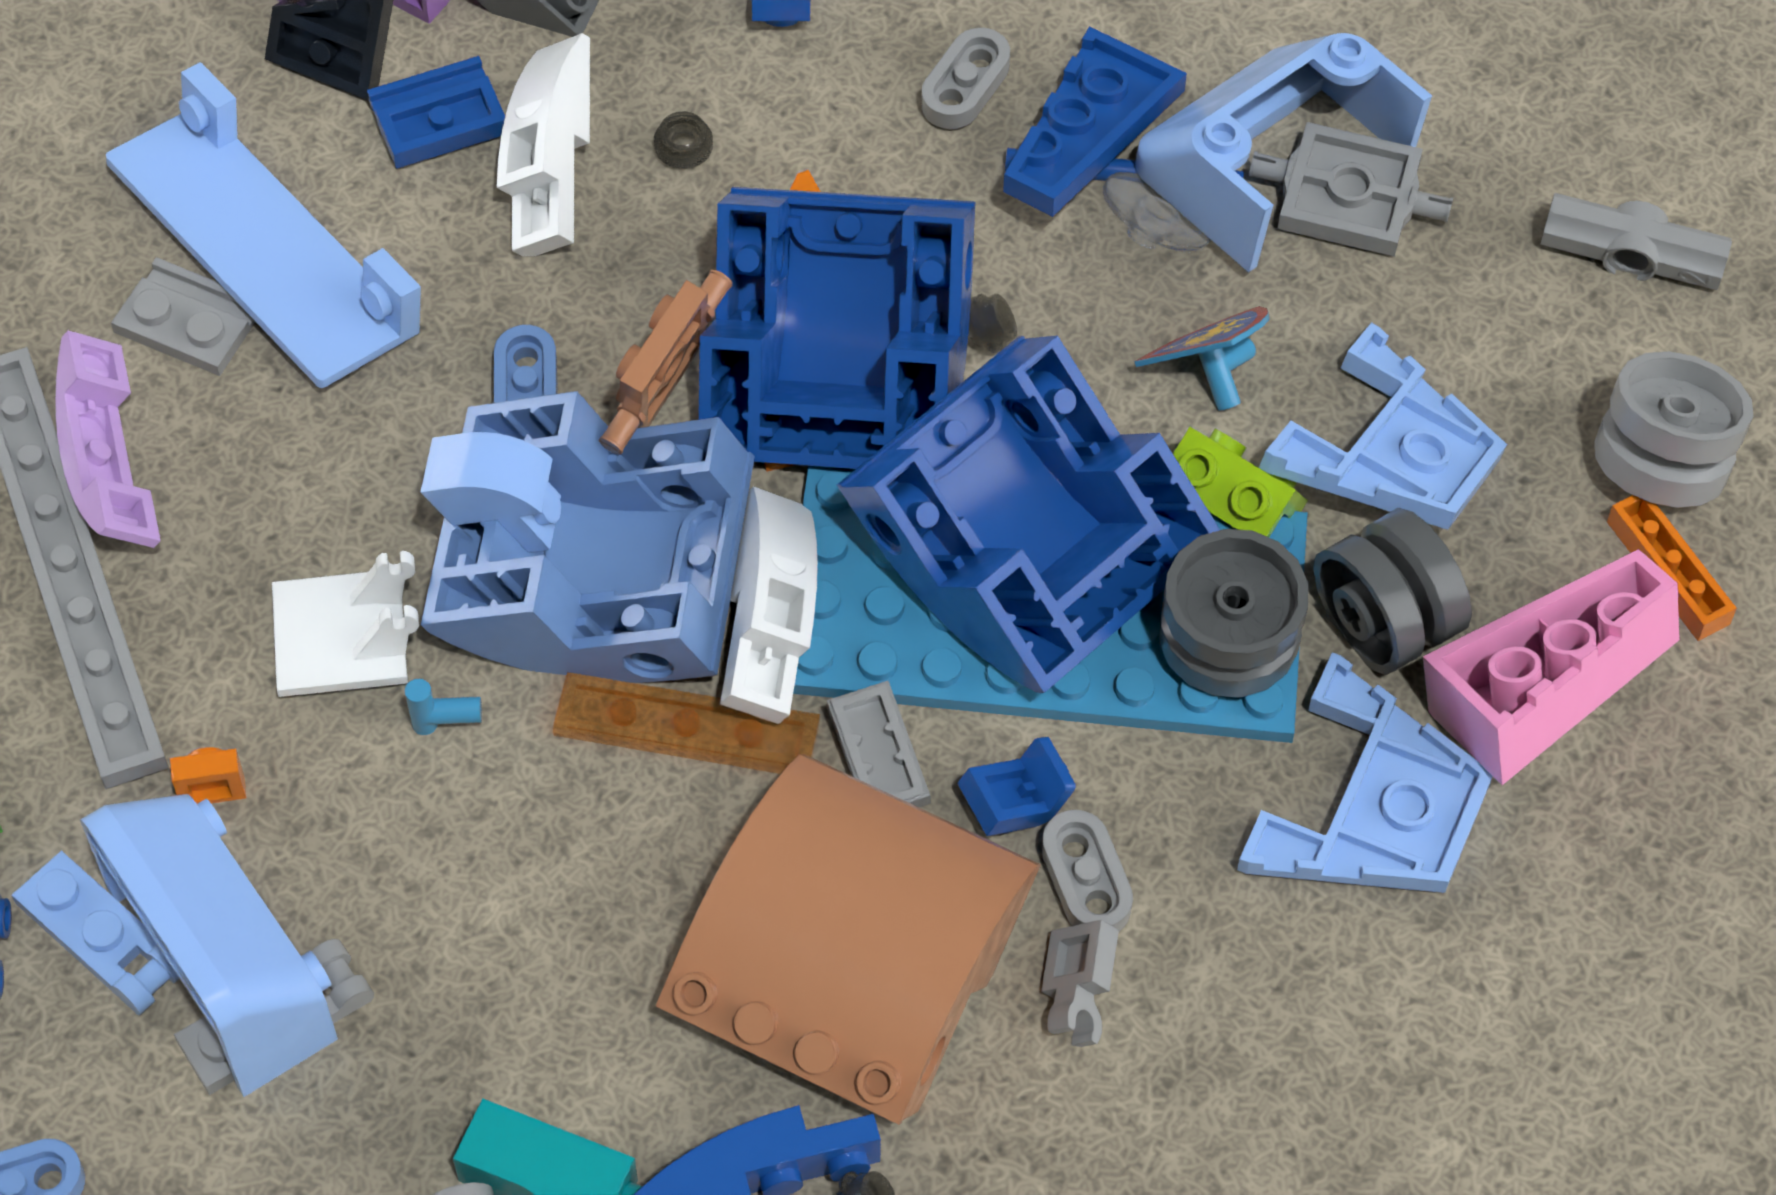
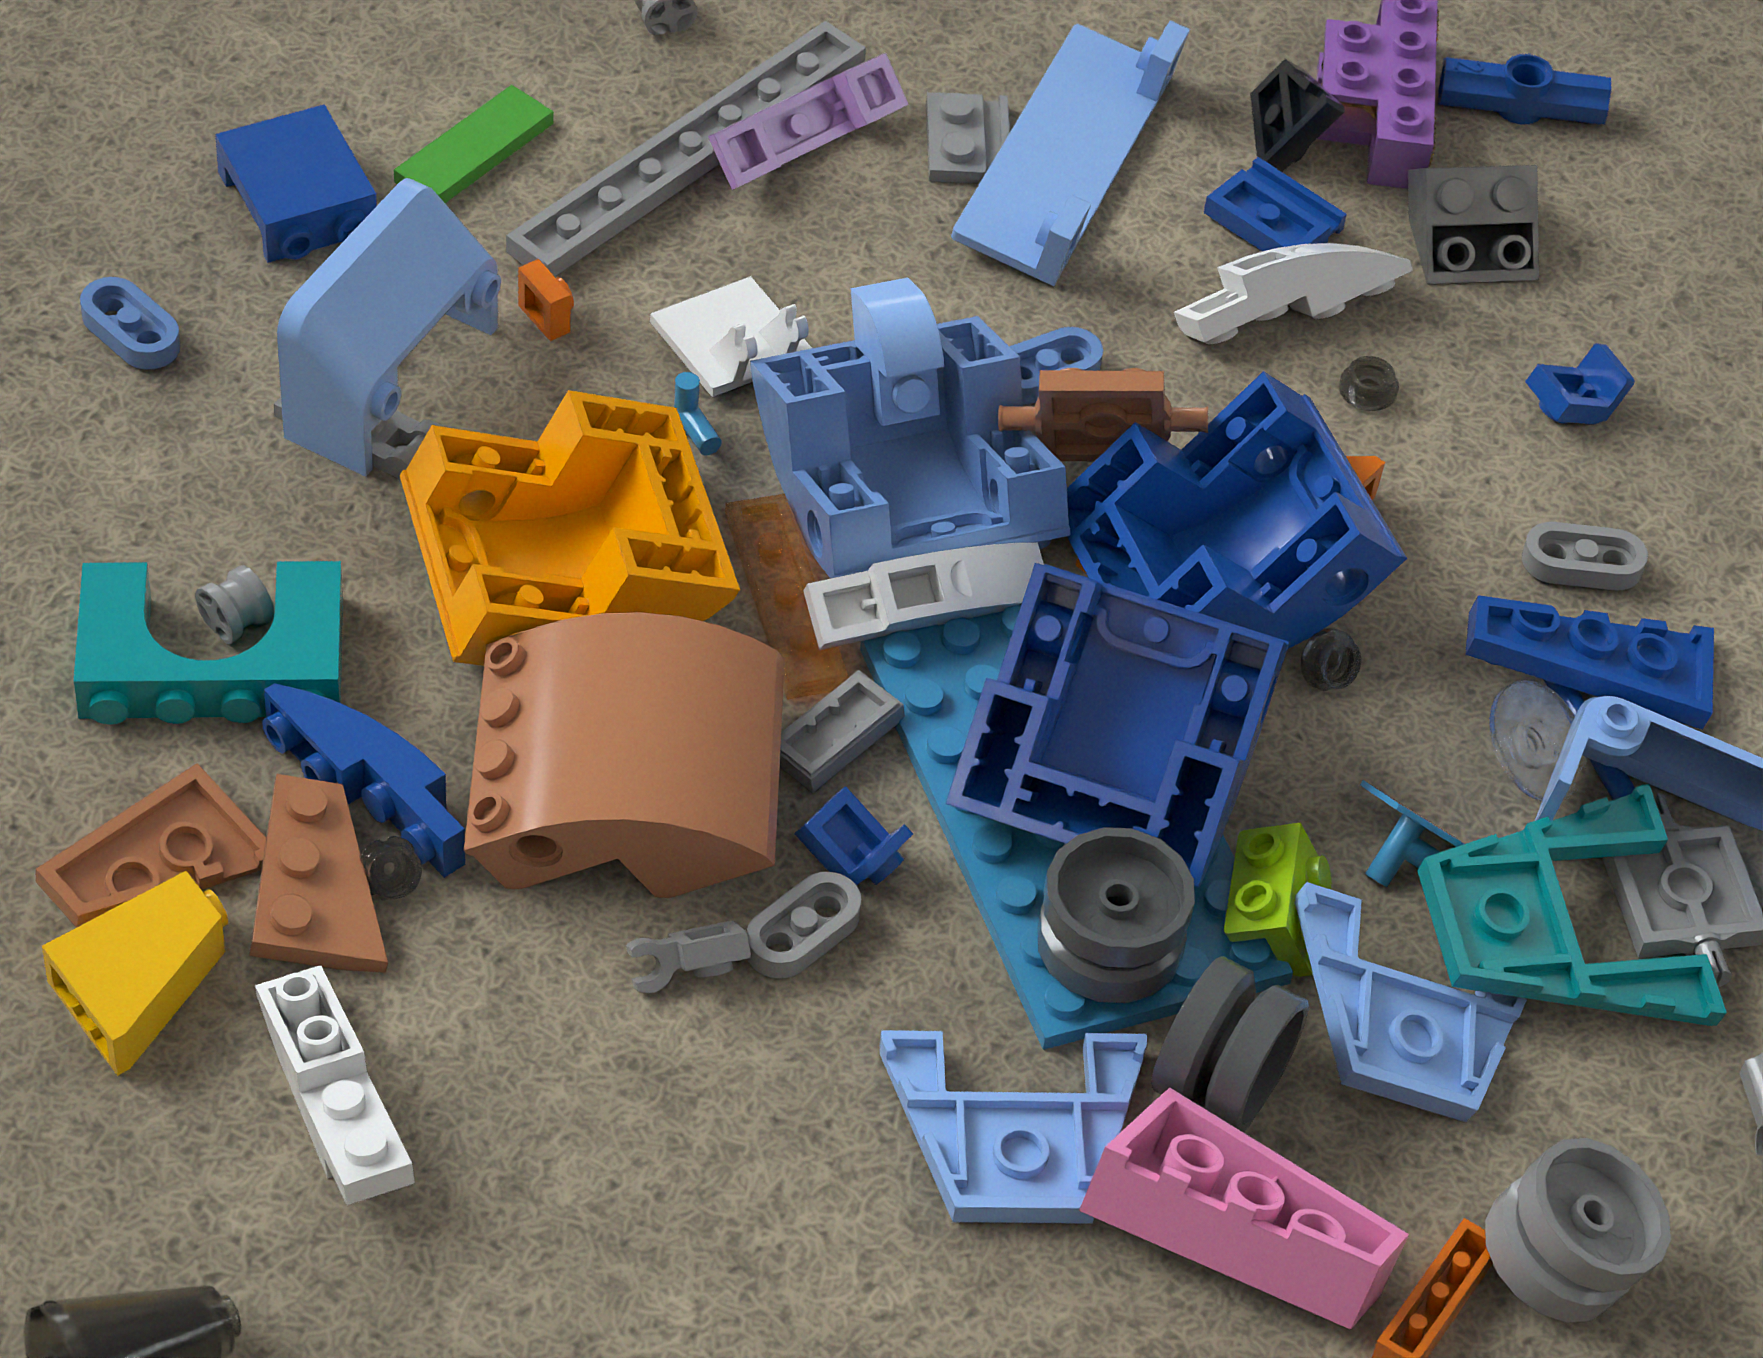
camera: 60 degrees right, 10 degrees down
none -> light orange slope [400,390,740,666]
none -> teal wing [1417,784,1727,1026]

